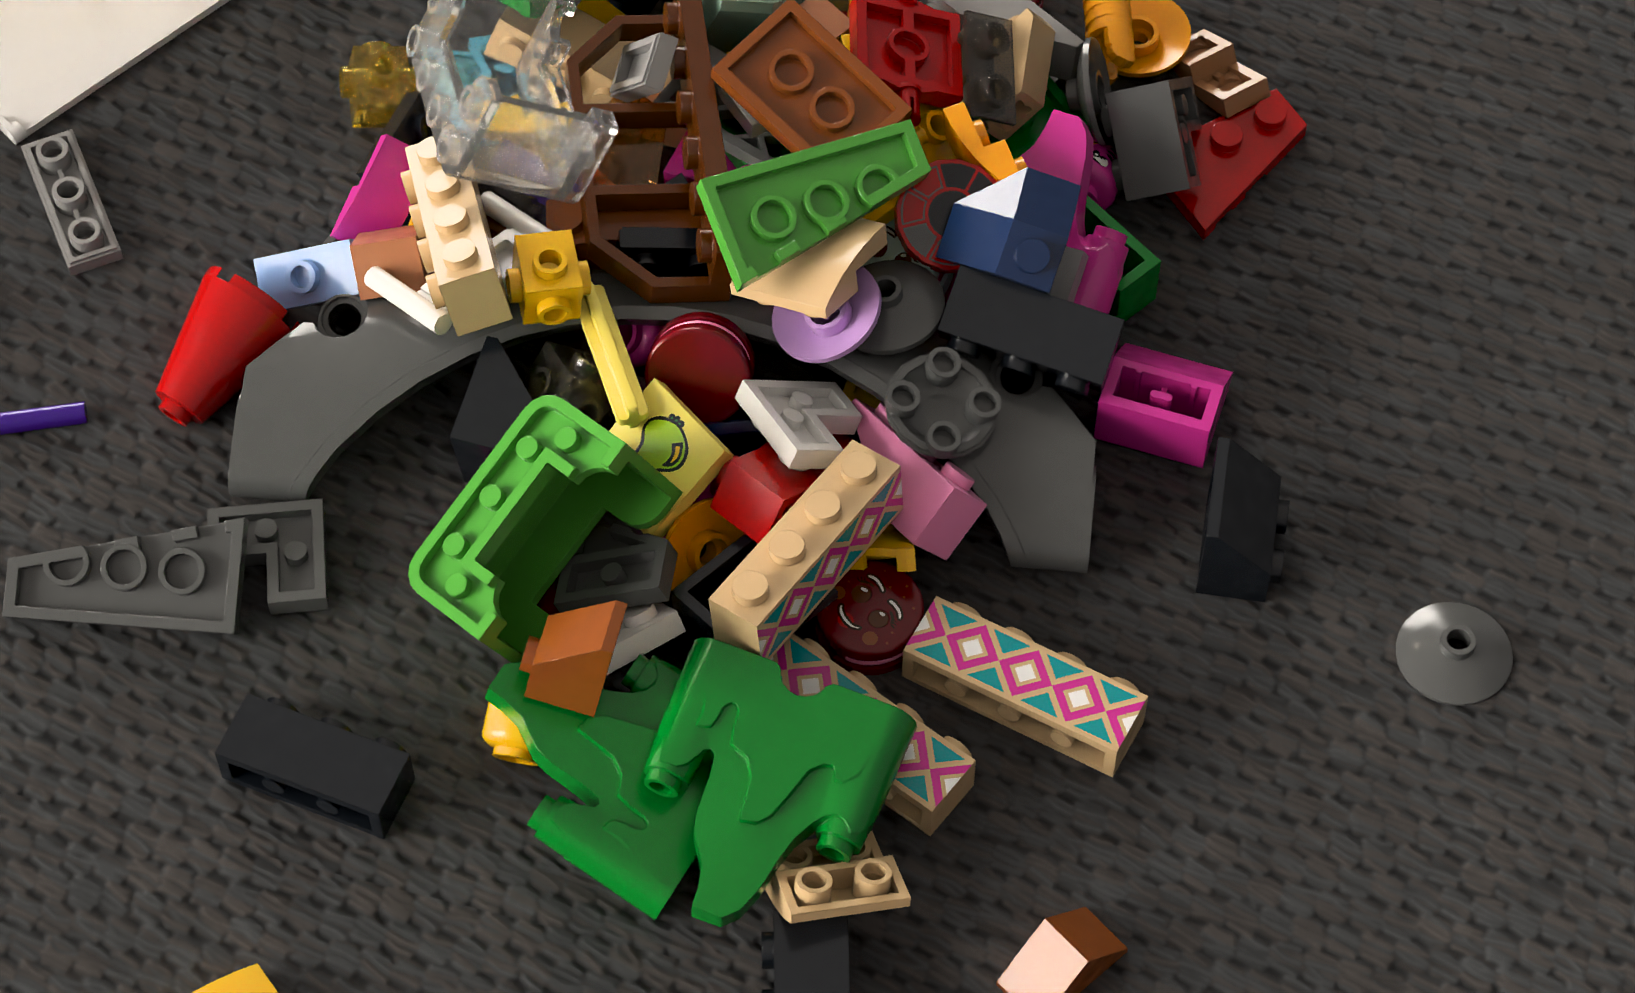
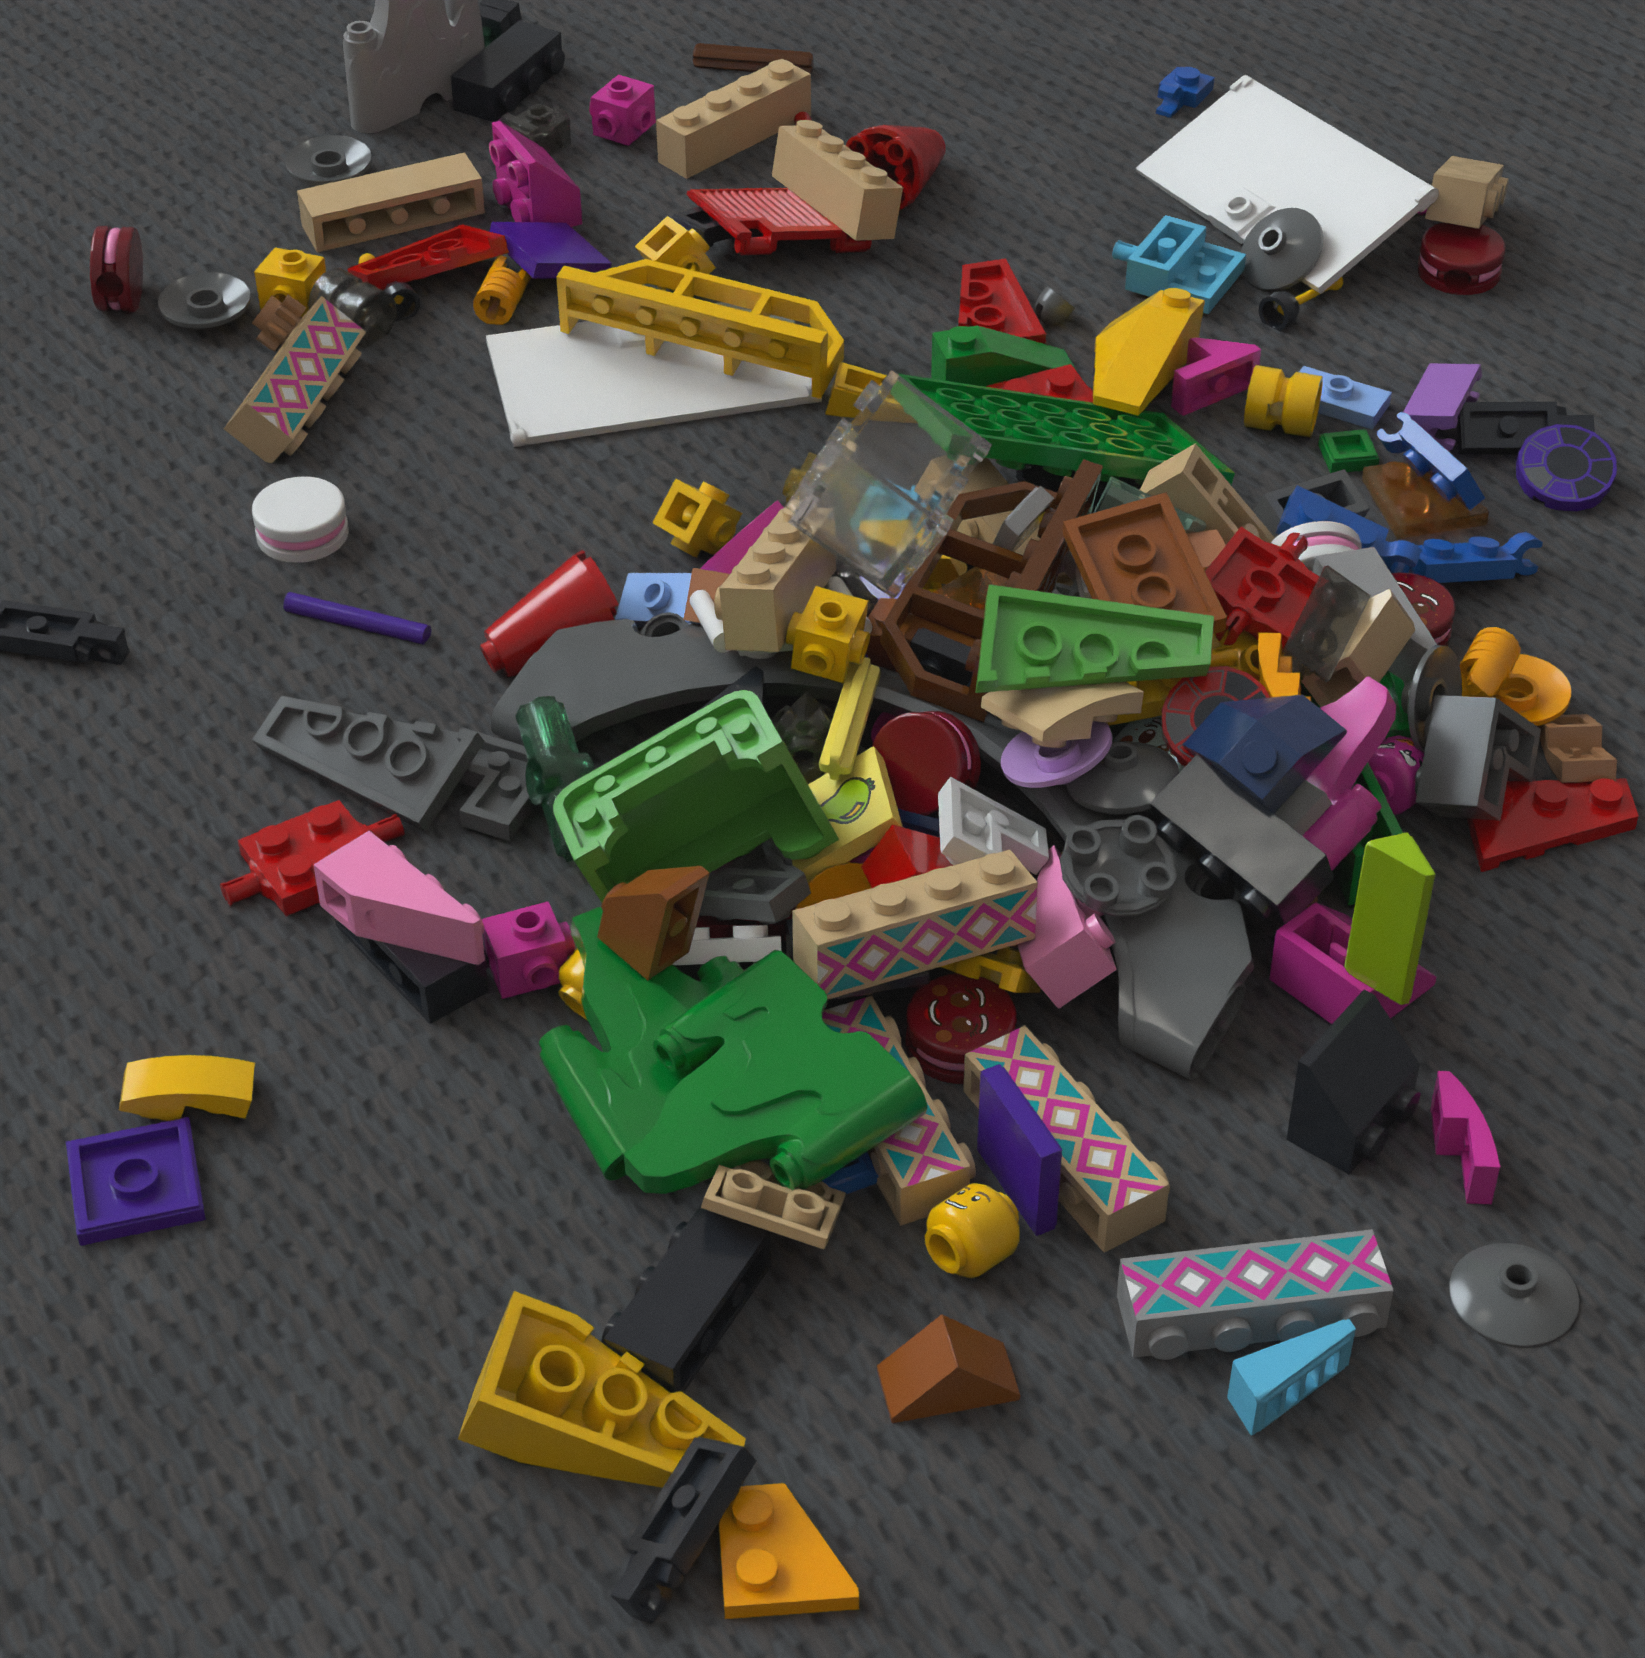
camera: 30 degrees right, 15 degrees down
light grey tile [21,129,123,276] -> none
none -> red plate [220,800,405,917]
none -> bright pink slope [314,831,485,965]
none -> dark pink brick [482,901,575,999]
none -> clear green piece [515,696,595,862]
none -> yellow brick [652,478,743,557]
none -> yellow head [925,1183,1020,1278]
none -> dark purple tile [977,1064,1062,1236]
none -> light grey brick [1117,1229,1394,1360]
none -> medium azure slope [1227,1319,1356,1436]
none -> lime slope [1344,832,1435,1005]
none -> dark pink slope [1430,1071,1500,1204]

